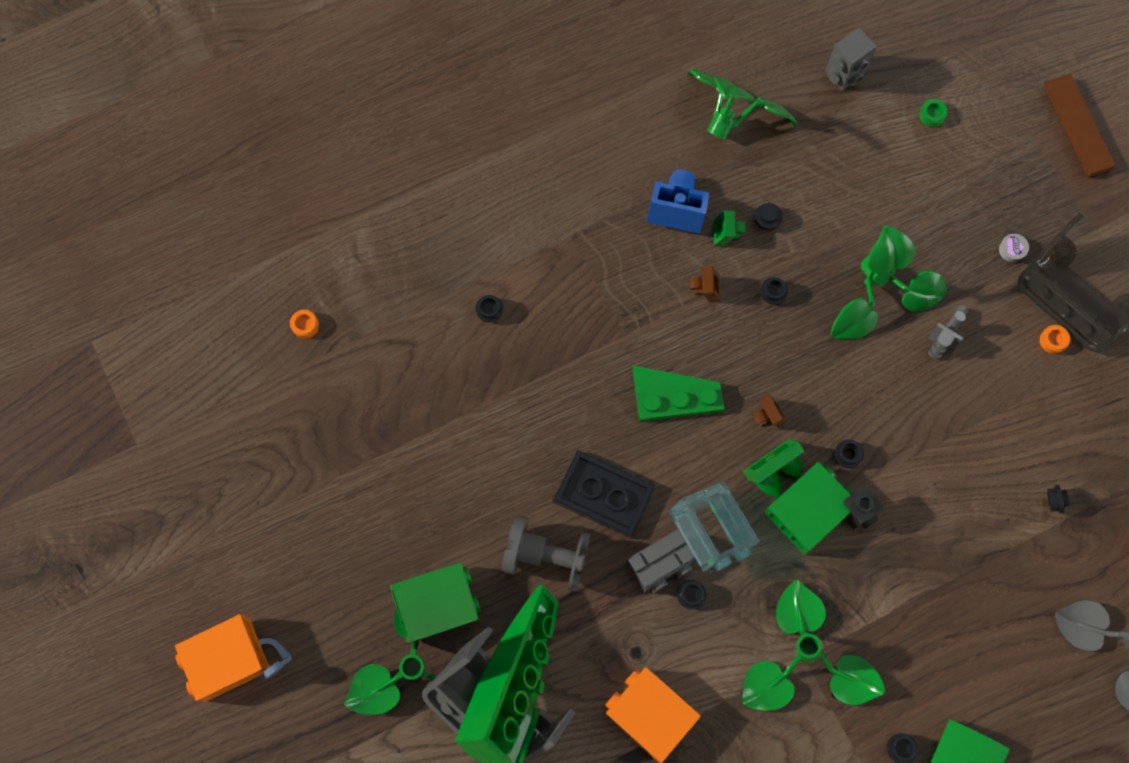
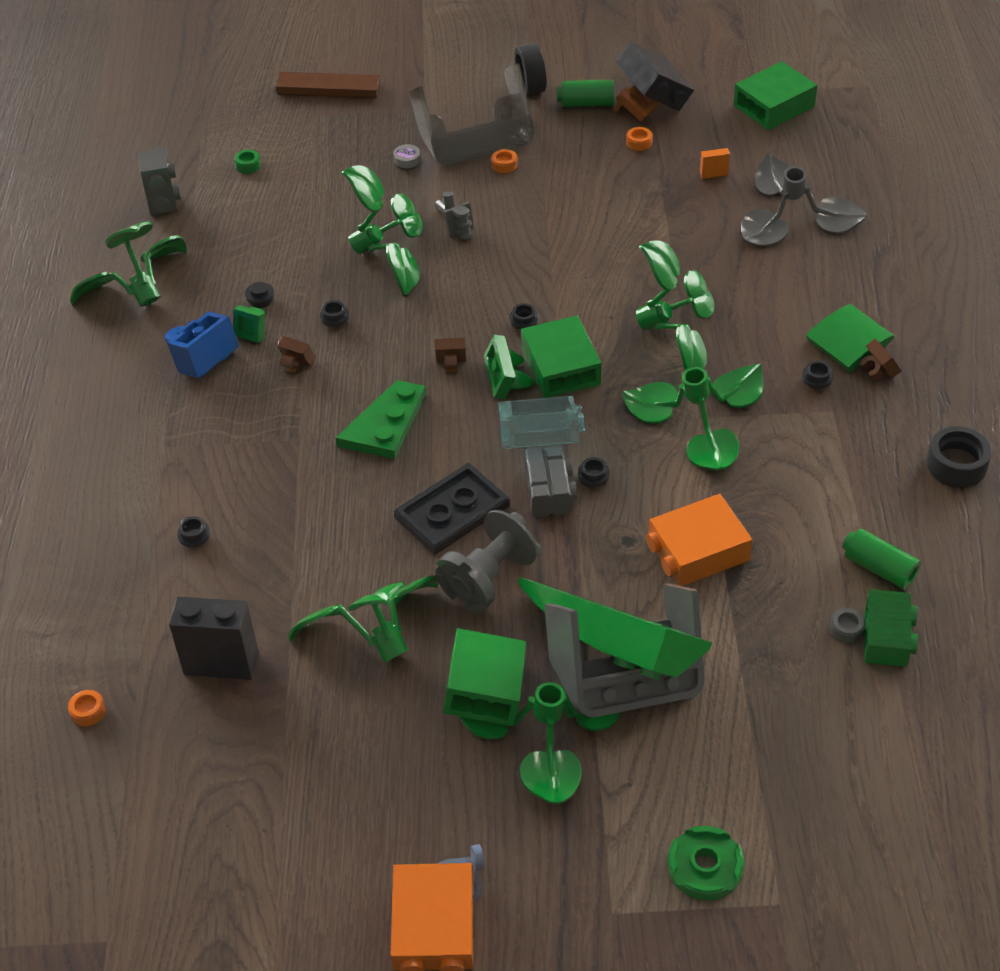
camera: 65 degrees left, 25 degrees down
pearl dark grey bracket [843,485,884,530] -> none
black plate [1047,484,1069,514] -> none
none -> black brick [169,597,259,680]
none -> green plant [288,575,438,662]
none -> green plant [636,240,714,370]

